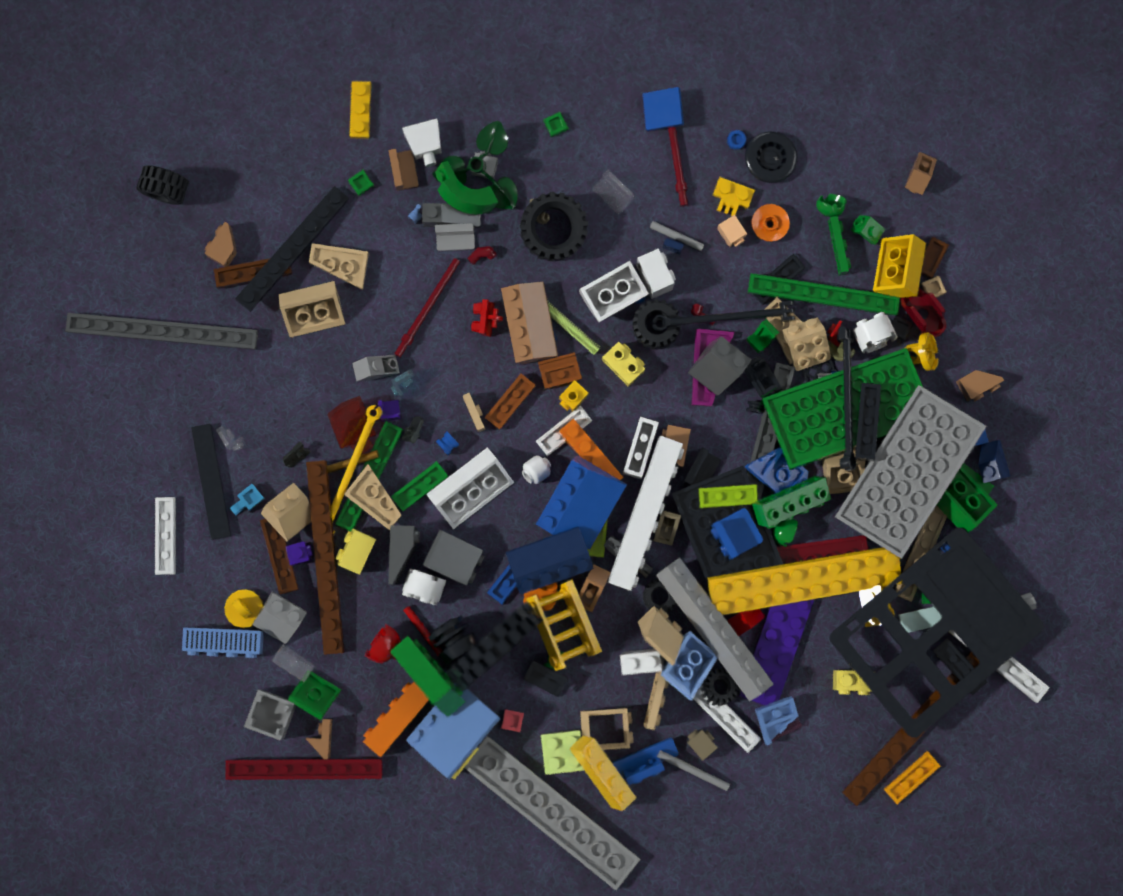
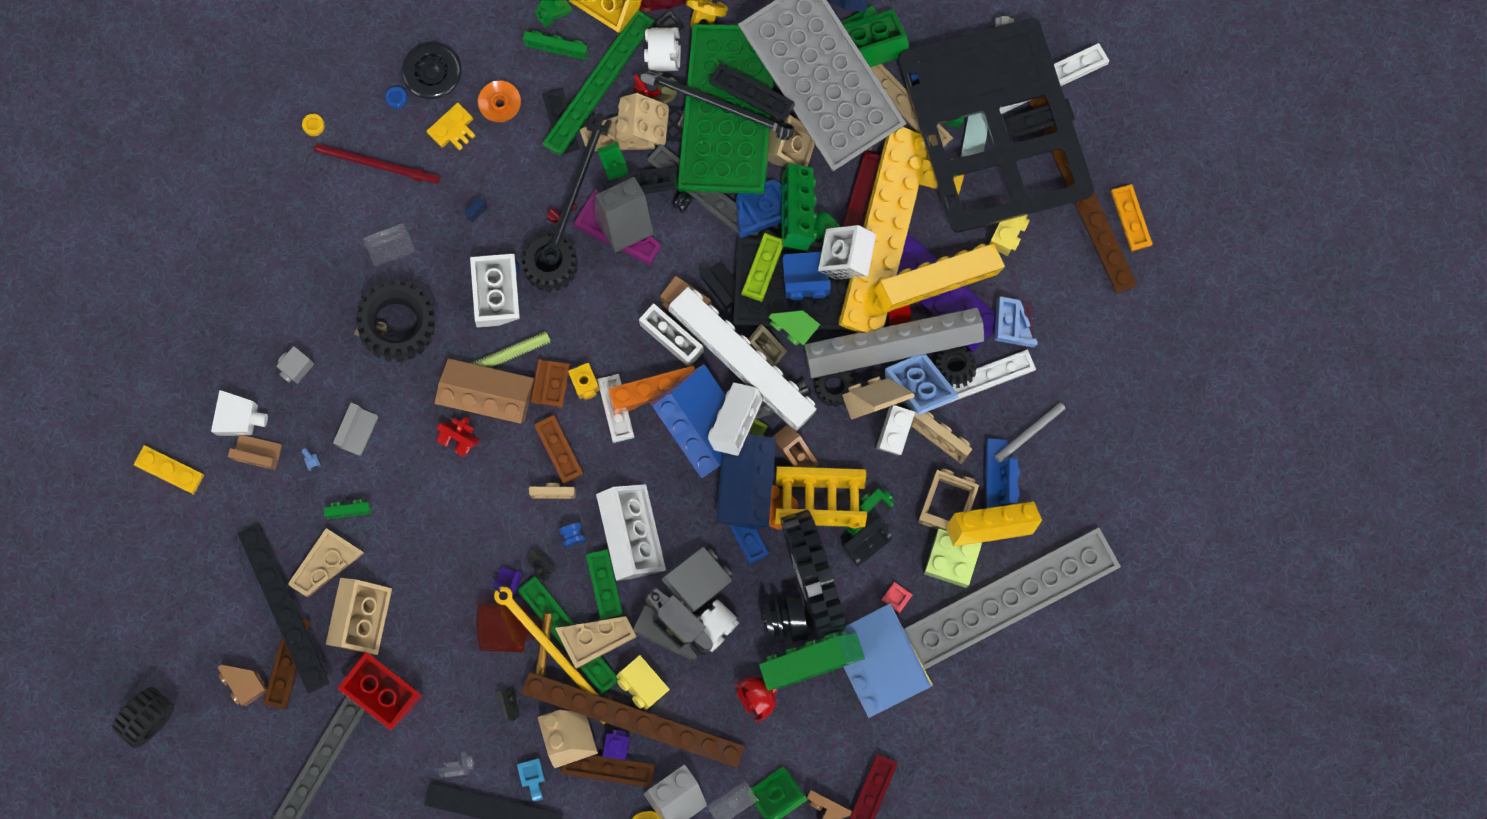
camera: 65 degrees left, 5 degrees down
green tile [348,170,374,196] -> none
light grey slope [352,355,400,381] -> none
orange brick [363,682,429,757] -> none
clear light blue bracket [390,369,415,399] -> none
dark red bar [394,258,460,358] -> none
red bar [403,606,443,656] -> none
dark grey slope [422,203,481,227] -> none
dark green plant [432,121,518,210] -> none
green arch [435,161,498,214] -> none
dark red arm [467,246,496,265] -> none
white head [522,456,551,484] -> none
green tile [543,112,568,138] -> none
light yellow brick [602,342,645,387] -> none
white brick [636,248,676,299] -> none
blue tile [643,87,684,131] -> none
light grey bar [650,221,704,251] -> none
dark tan brick [686,729,717,761] -> none
light nougat brick [717,215,747,247] -> none
green hair [816,194,847,217] -> none
none -> yellow tile [302,114,325,136]
none -> green plate [323,499,373,520]
none -> red slope [337,652,423,730]
none -> hinge [645,589,713,655]
none -> white brick [708,382,763,456]
none -> bright green slope [769,311,820,346]
none -> white brick [818,225,876,279]
none -> green bracket [859,488,894,513]
none -> yellow brick [874,244,1005,313]

